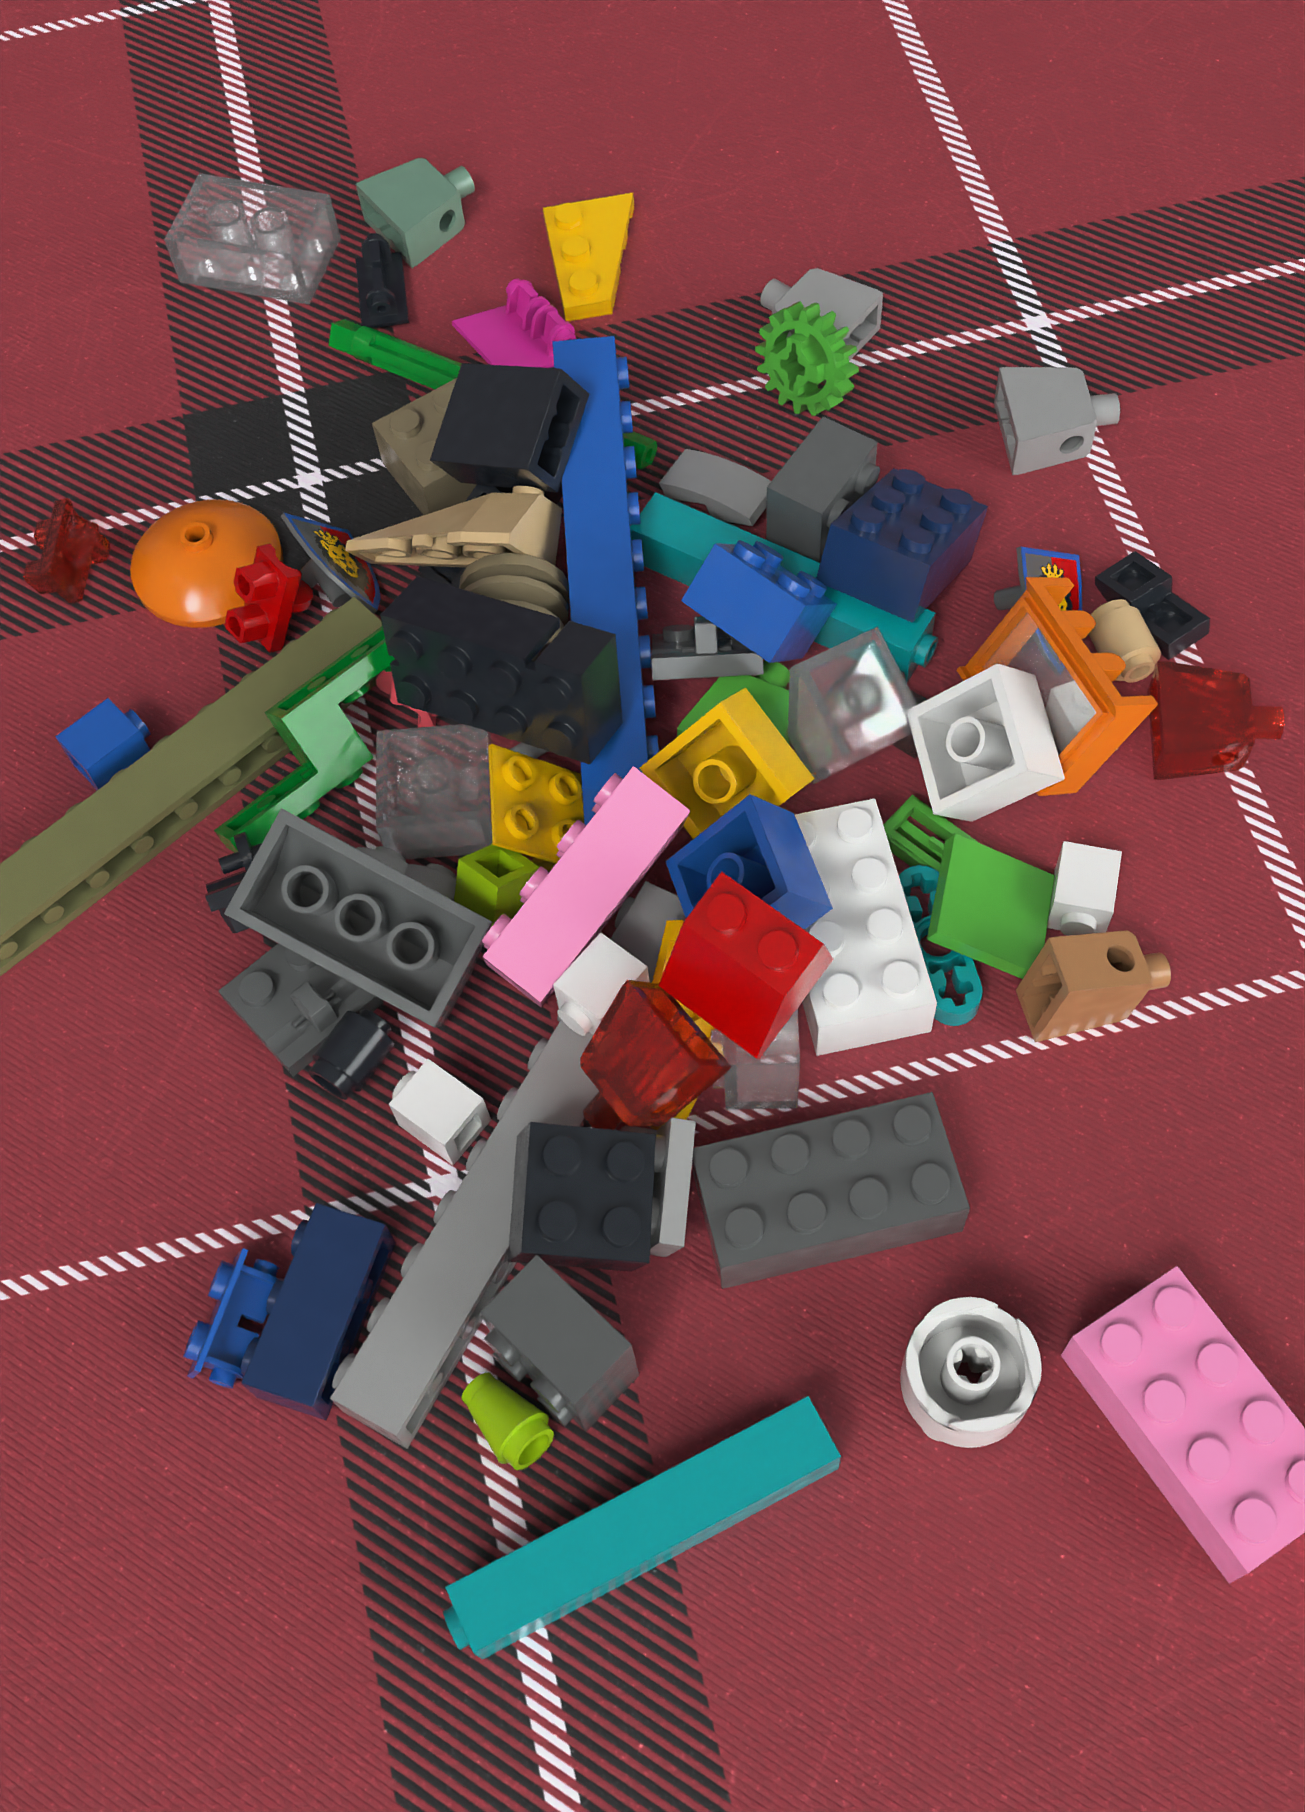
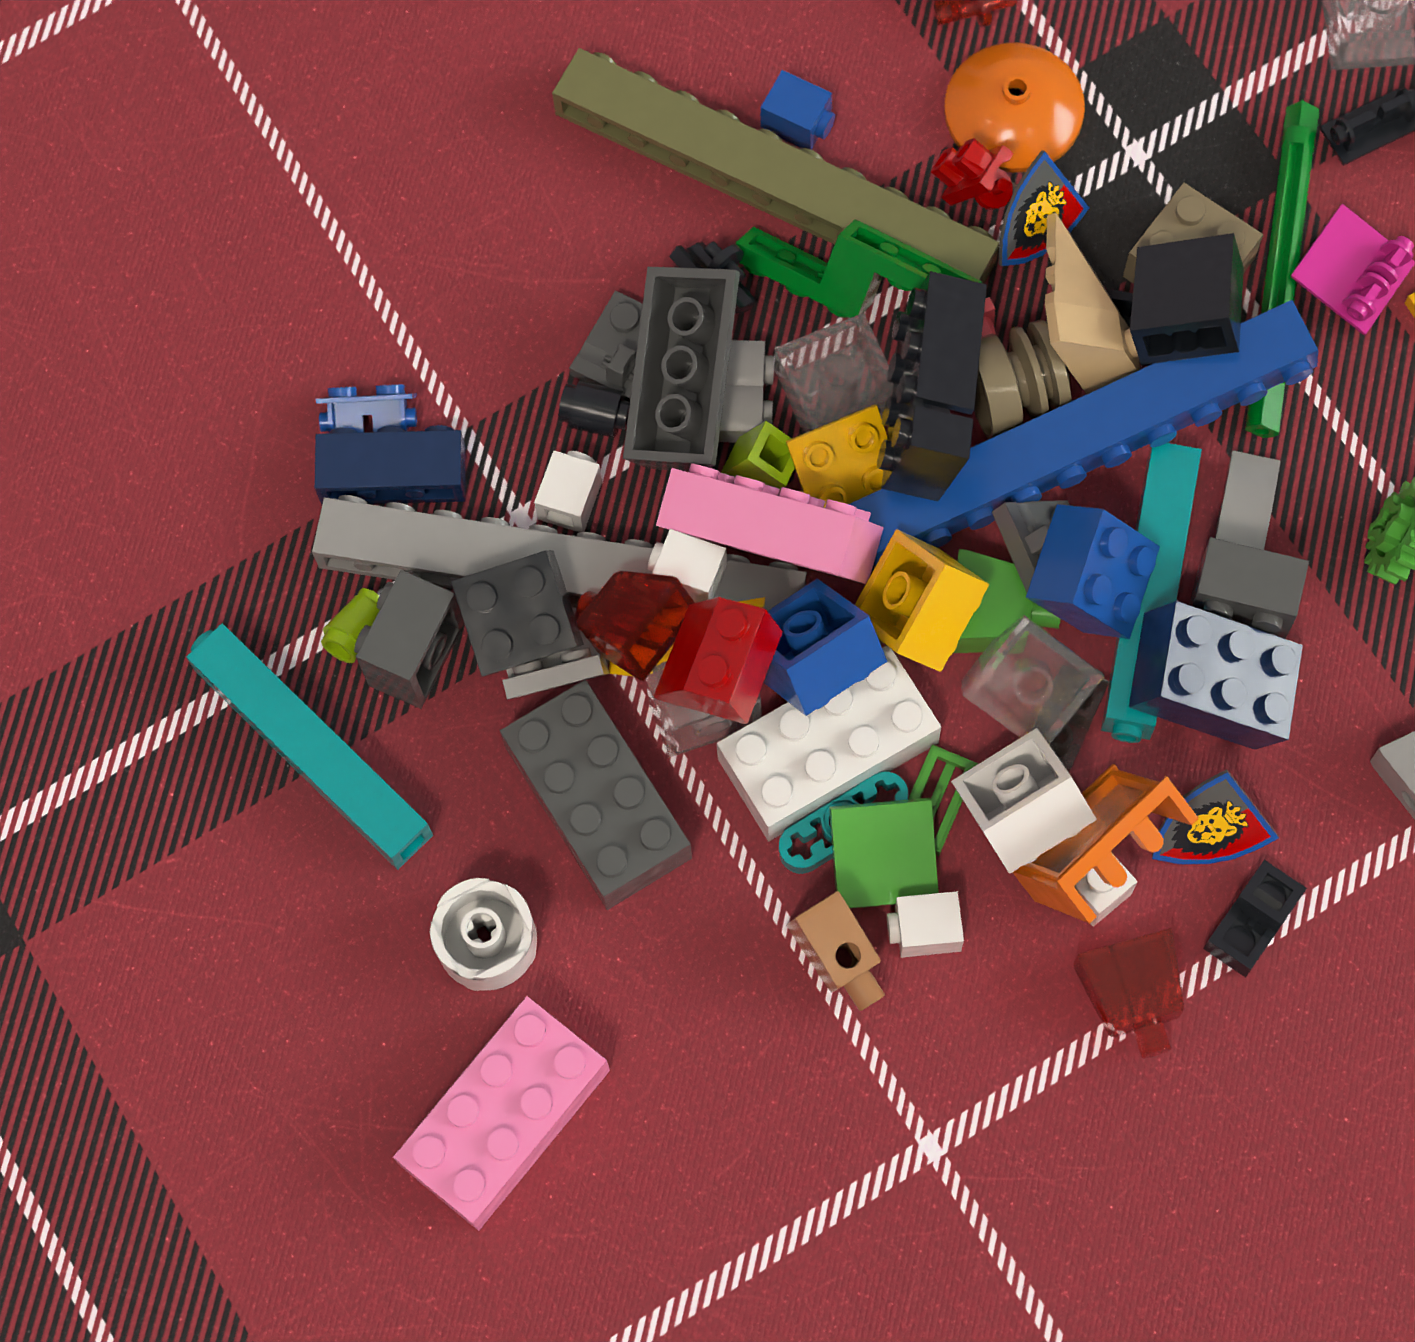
camera: 70 degrees right, 10 degrees up
tan brick [1089,599,1161,683] -> none

